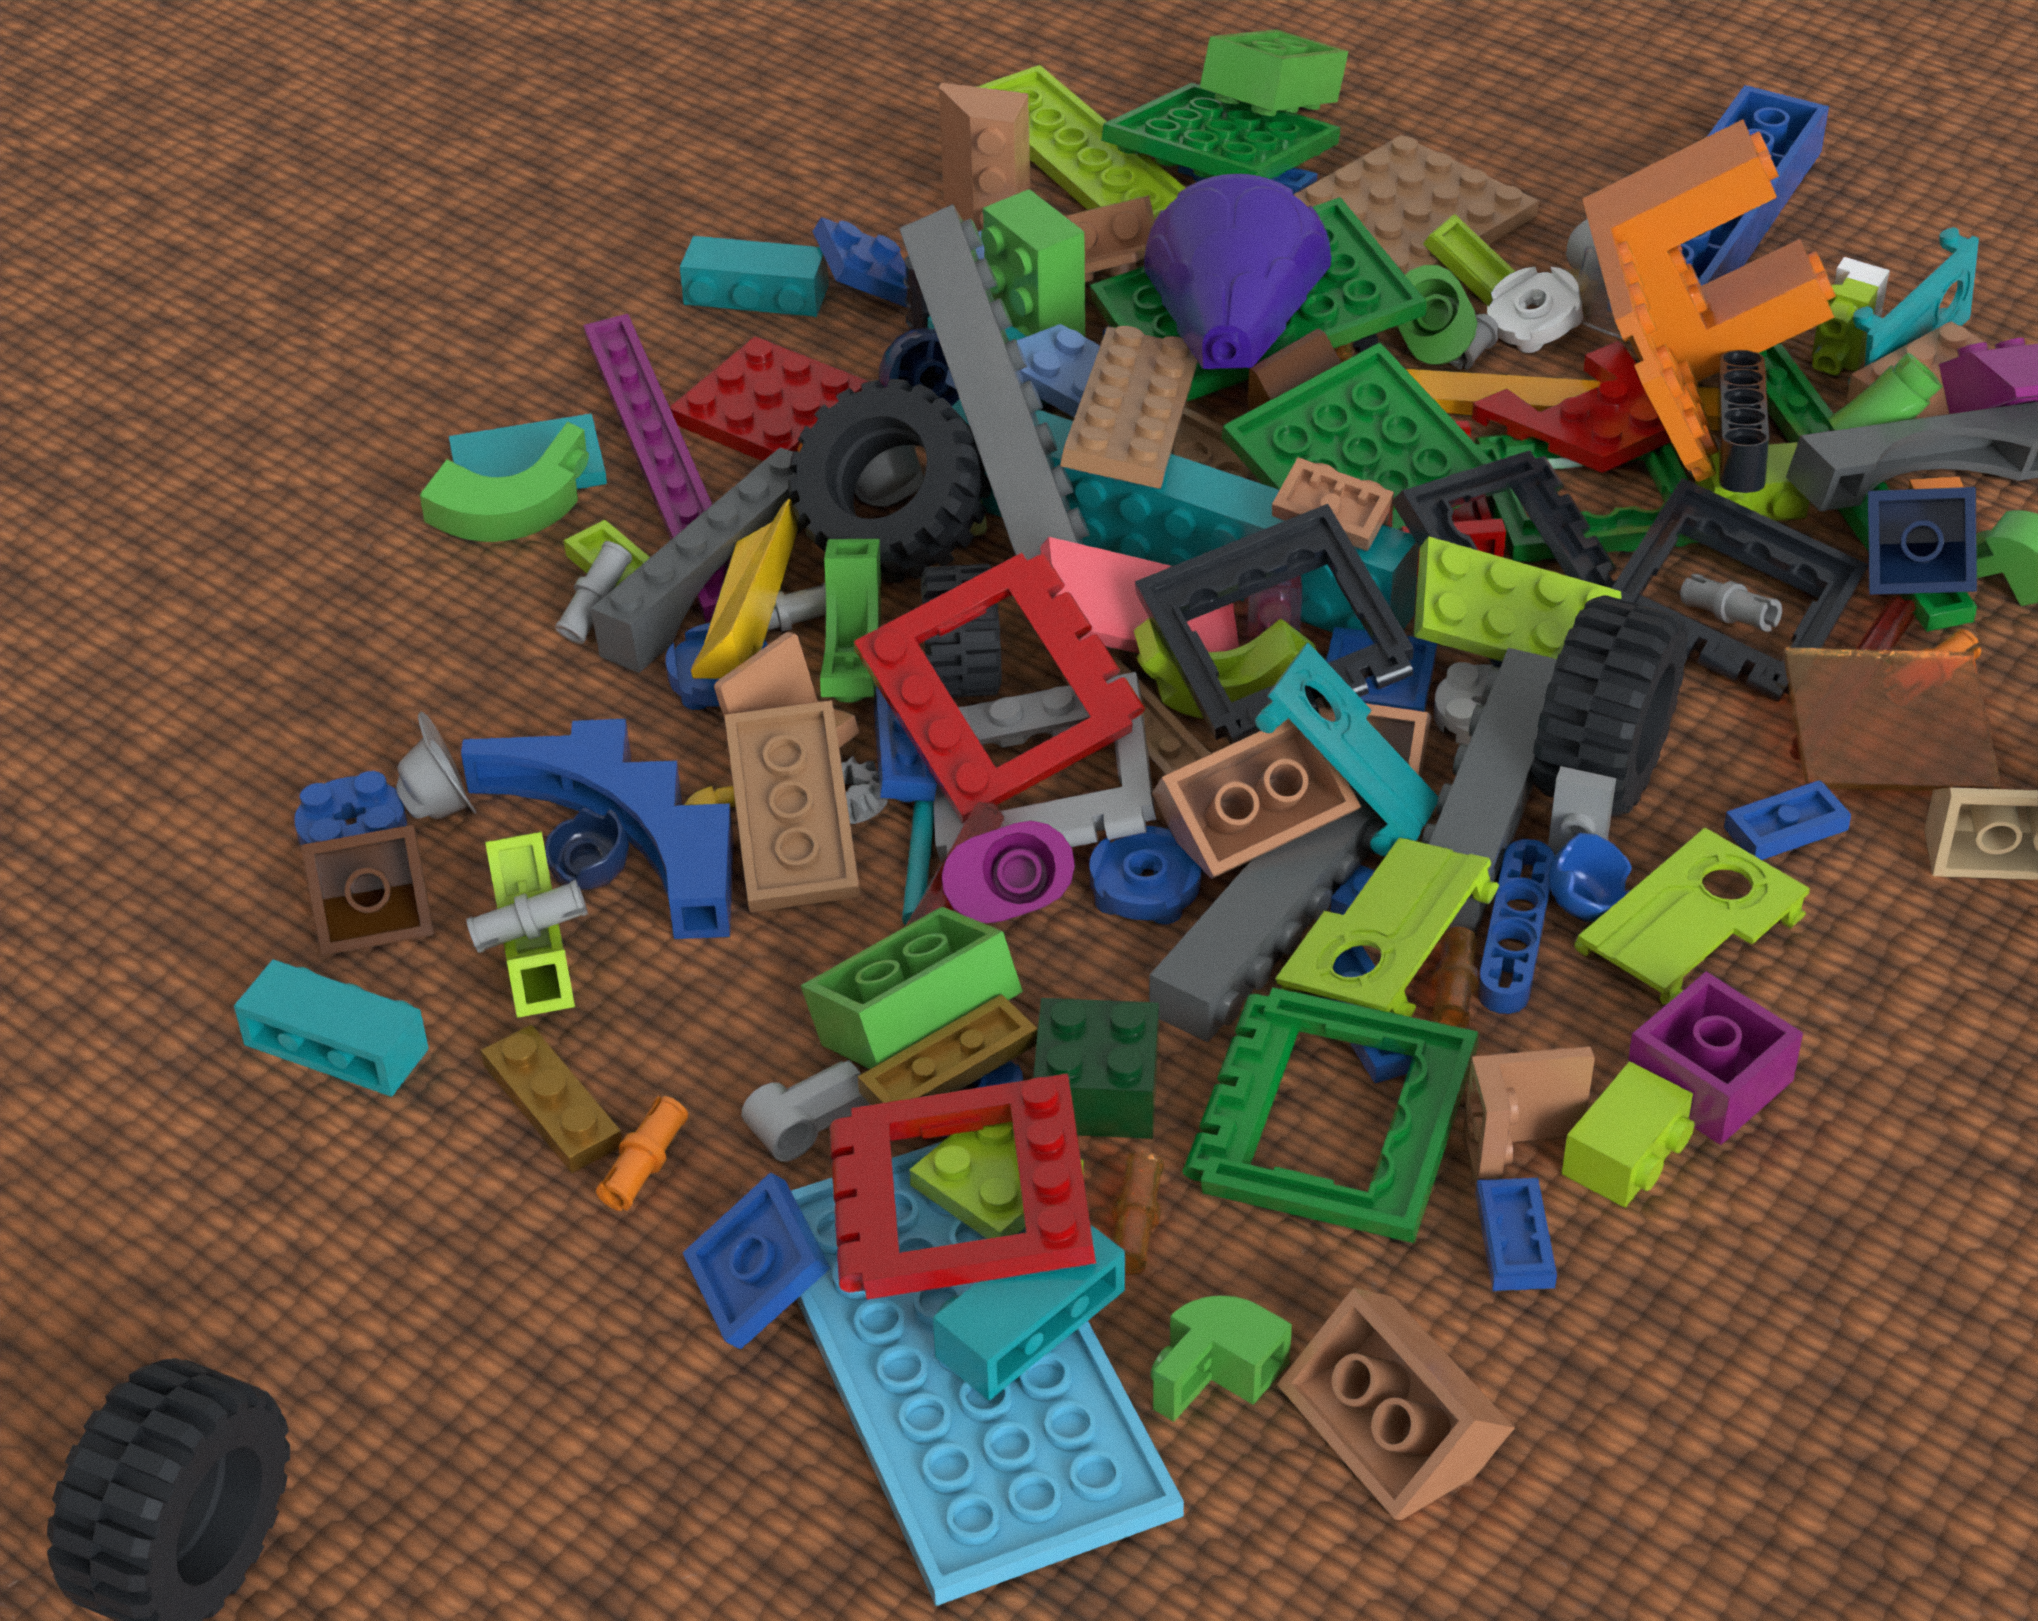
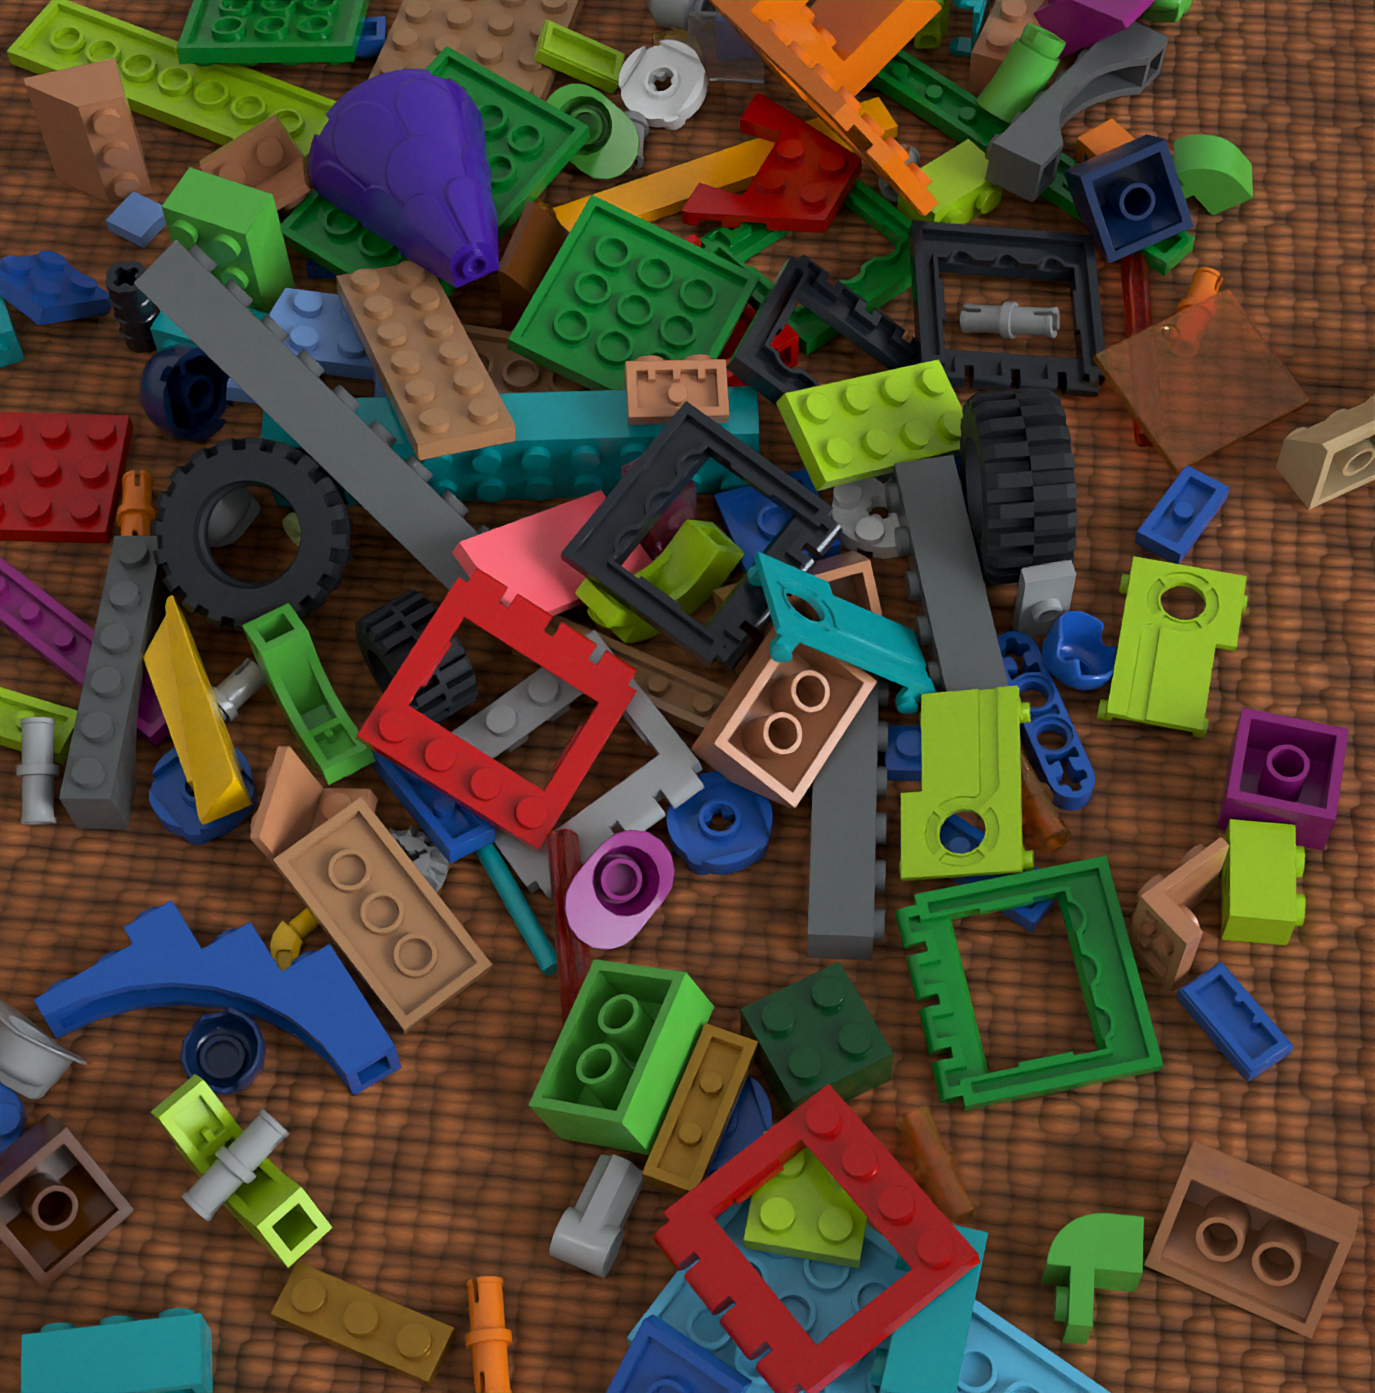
camera: 30 degrees left, 15 degrees up
black beam [1717,350,1769,493] -> none

